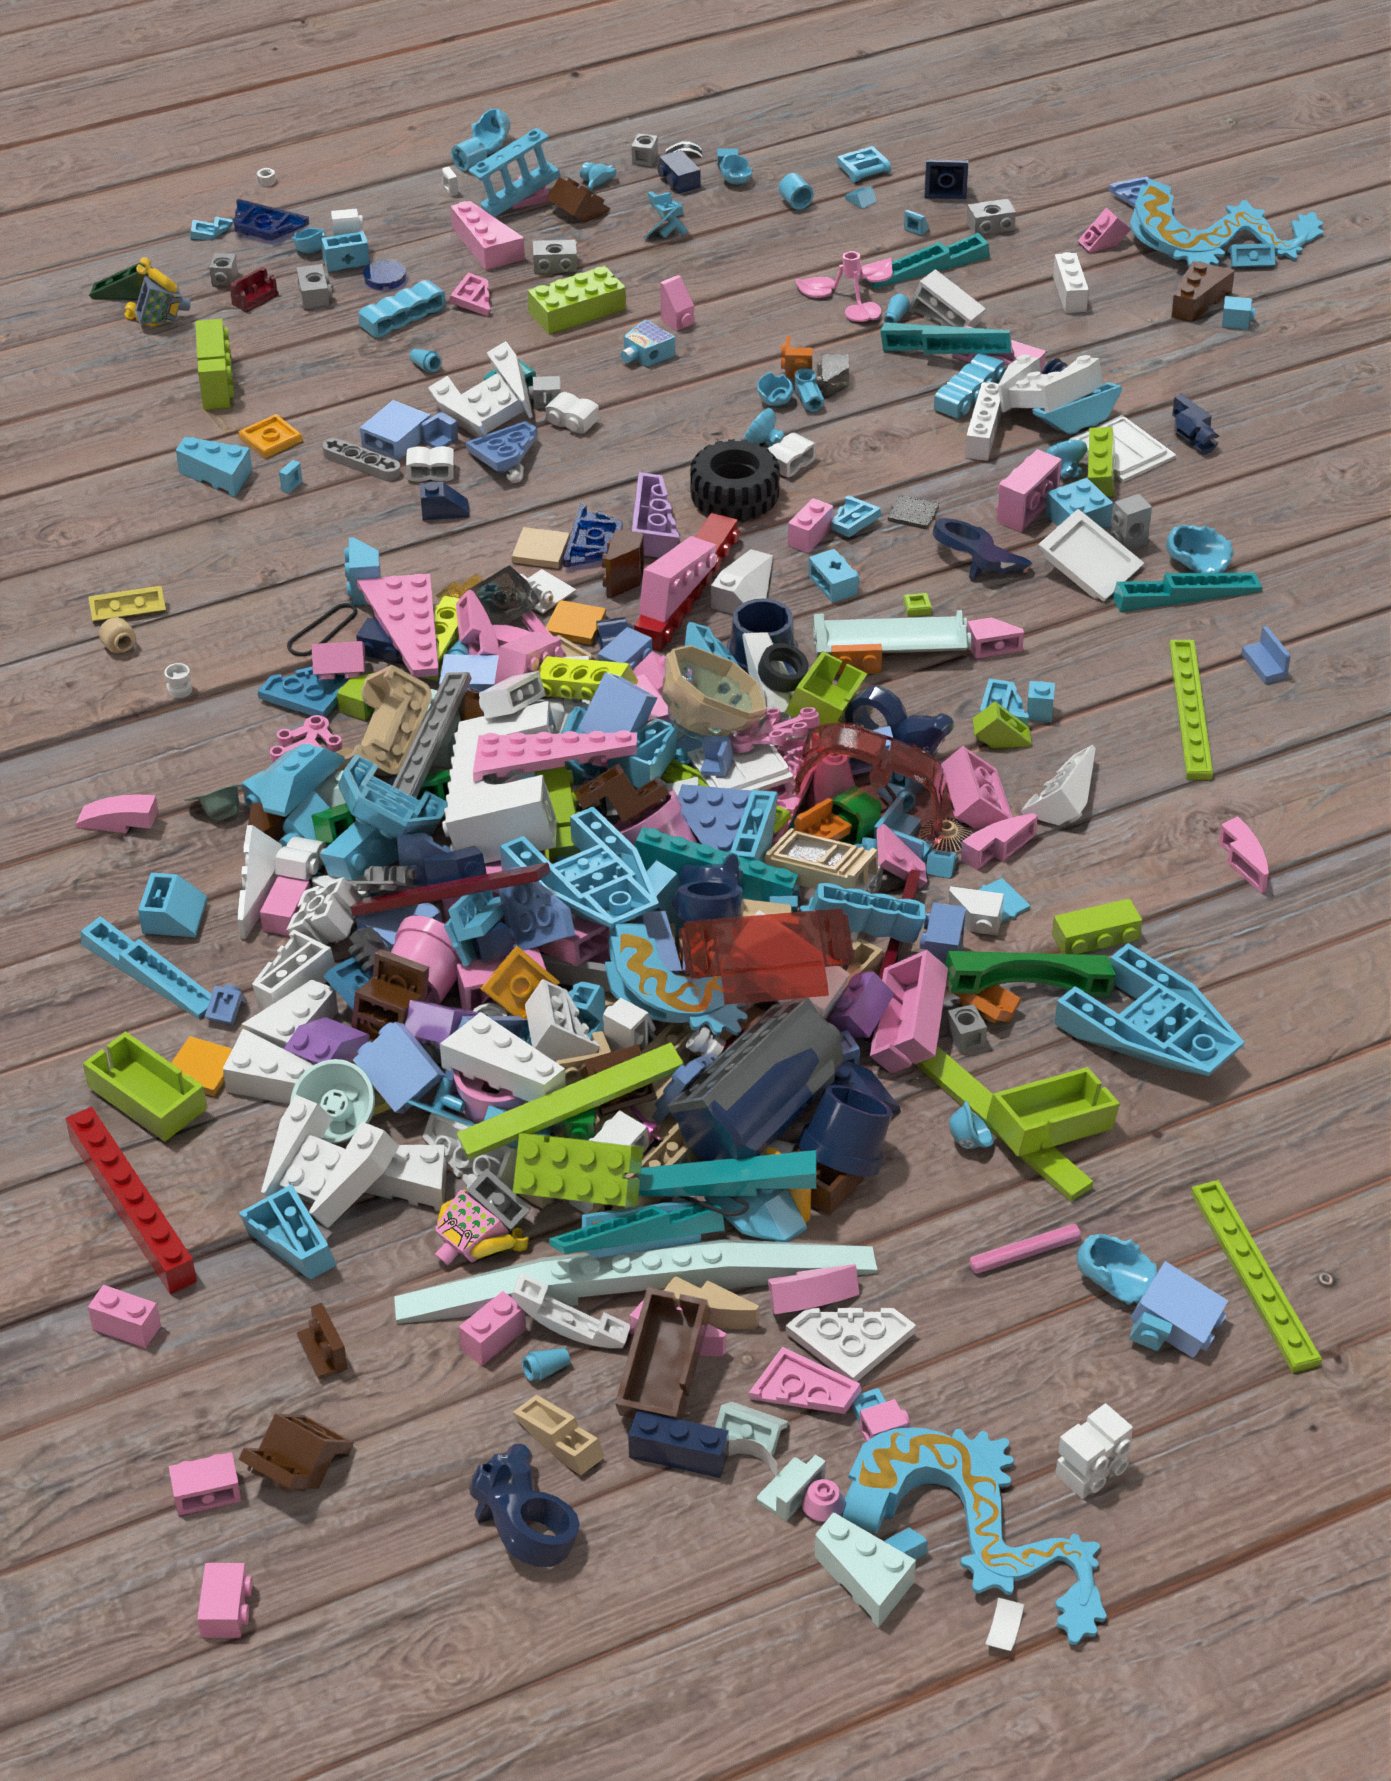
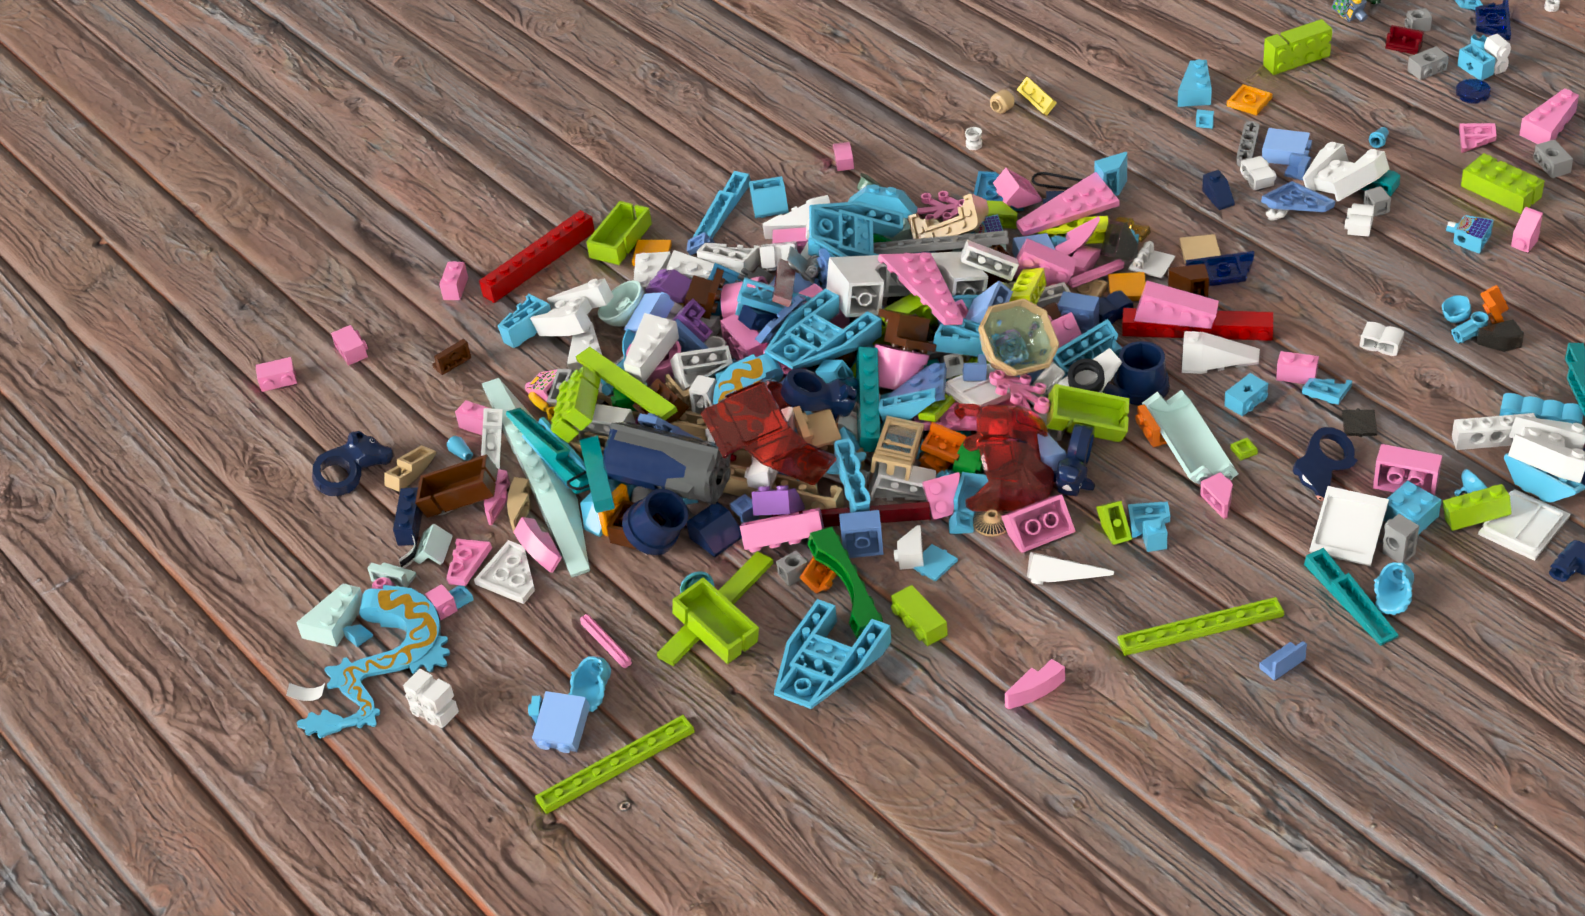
camera: 80 degrees right, 0 degrees up
reddish brown bracket [238,1414,354,1492] -> none
medium azure brick [358,280,446,337] -> none
dark blue slope [422,846,487,885] -> none
light orange tile [480,945,560,1020] -> none
lavender wedge [631,472,680,558] -> none
black tyre [690,439,780,522] -> none
medium azure hair [743,408,784,447] -> none
bright pink slope [961,813,1038,870] -> none

